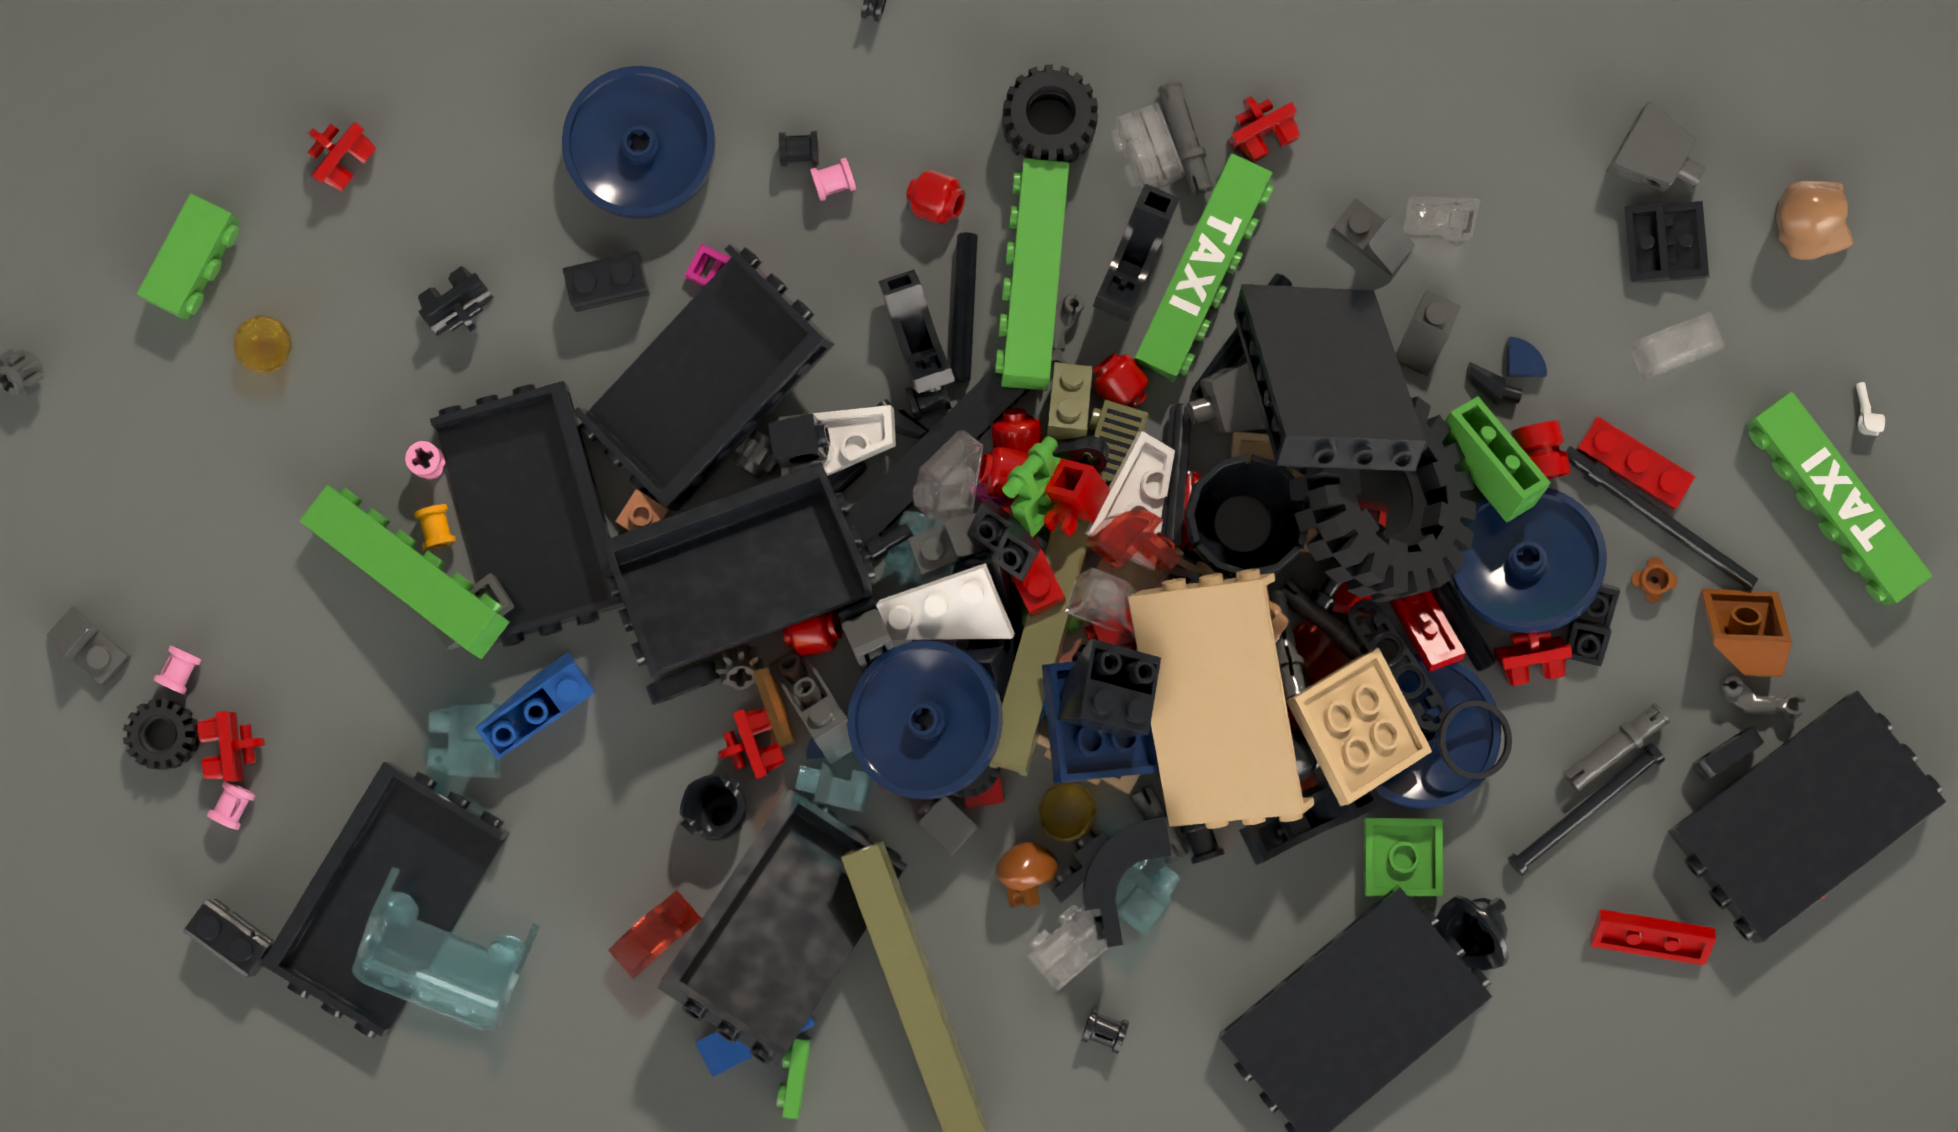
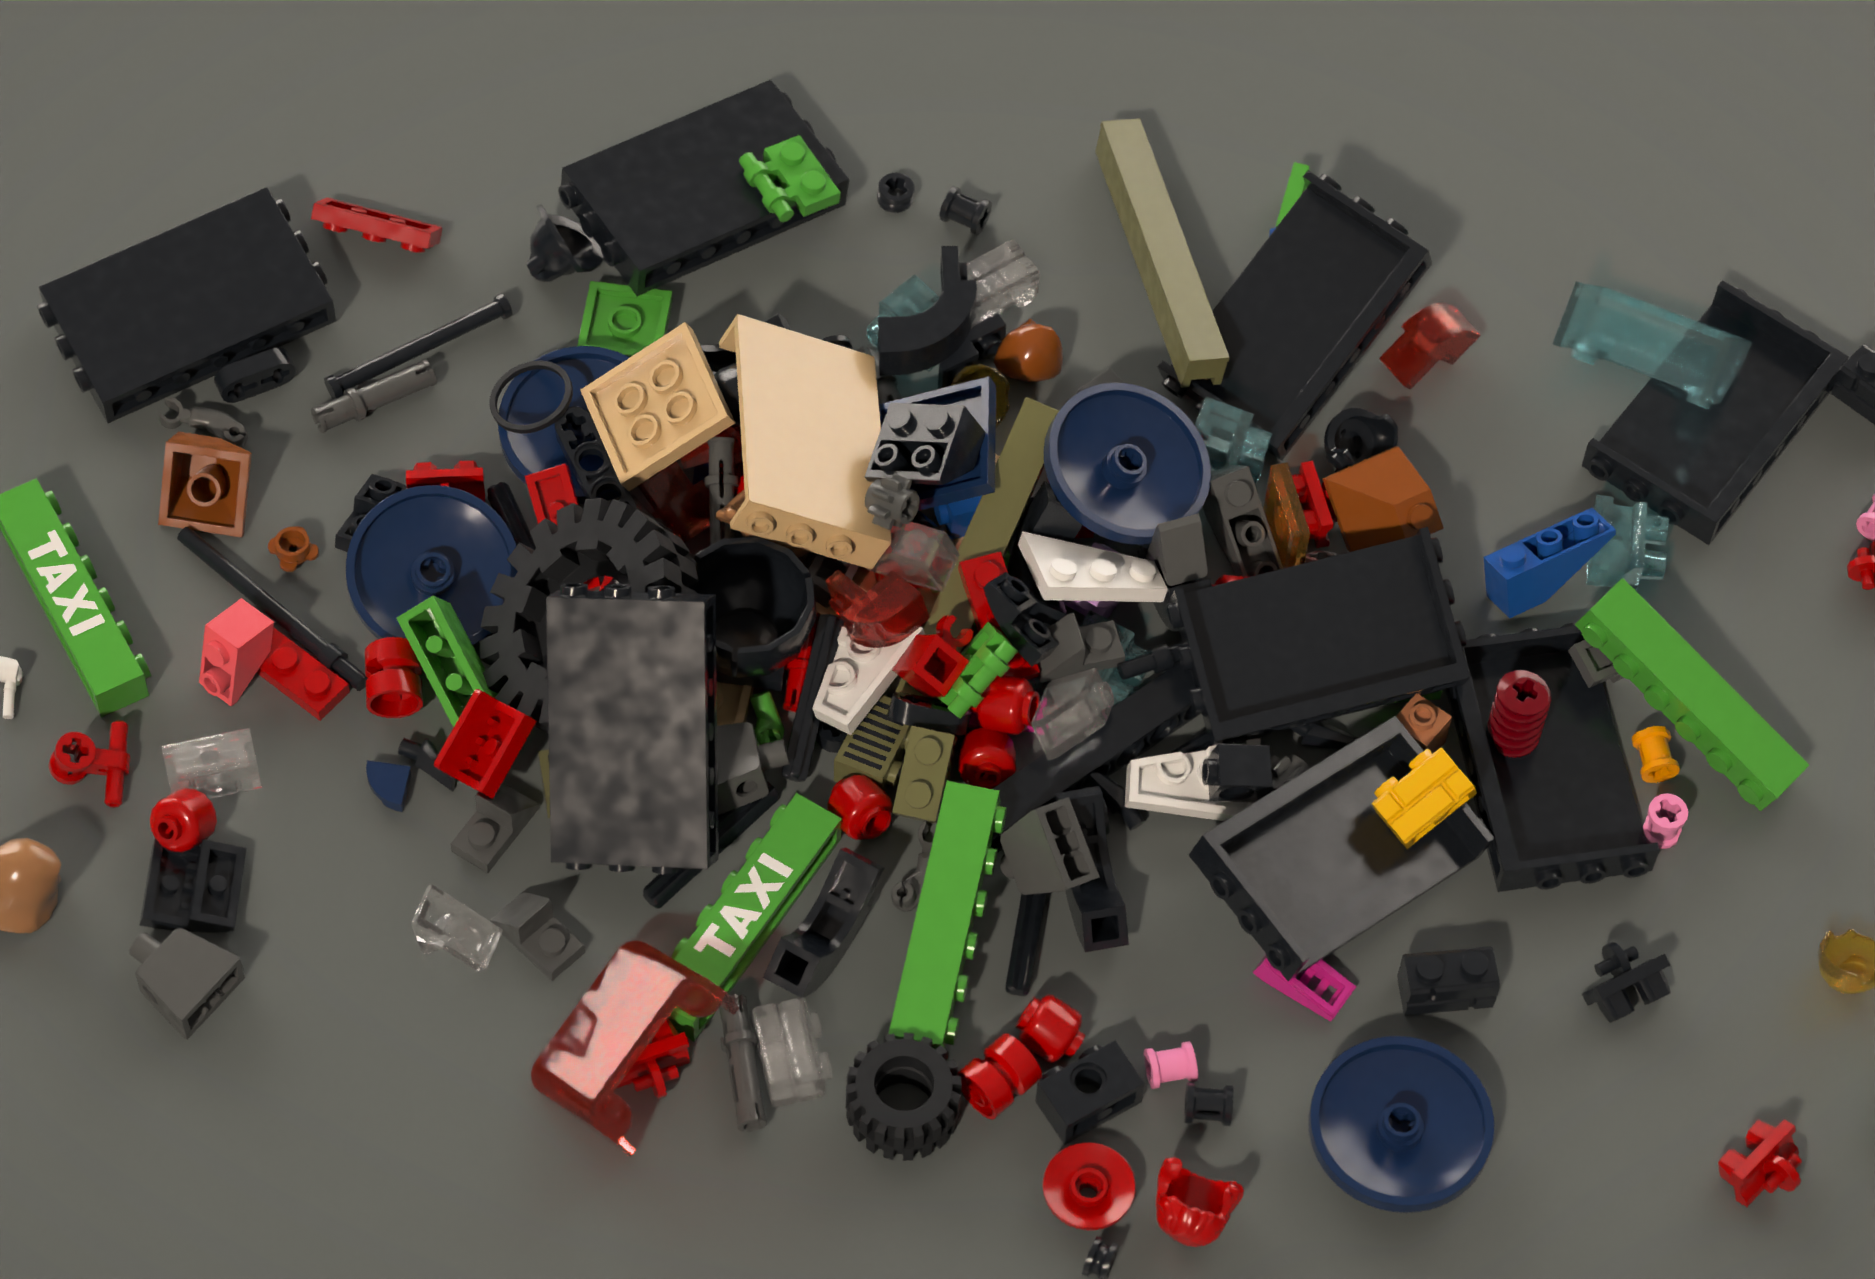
camera: 170 degrees left, 25 degrees down
none -> red piece [49,720,131,807]
none -> red head [149,788,217,853]
none -> coral slope [199,598,274,707]
none -> red bracket [434,689,536,799]
none -> clear red windscreen [531,940,739,1157]
none -> bright green plate [739,135,841,222]
none -> bright green arm [750,690,784,745]
none -> dark grey gear [865,473,919,530]
none -> black bush [877,173,914,213]
none -> red wheel [958,1033,1042,1120]
none -> dark grey torso [1000,797,1099,895]
none -> black brick [1035,1040,1145,1145]
none -> red dish [1043,1142,1136,1230]
none -> red hair [1156,1158,1244,1247]
none -> dark orange slope [1323,446,1444,552]
none -> yellow brick [1372,748,1477,849]
none -> dark red piece [1487,670,1551,758]

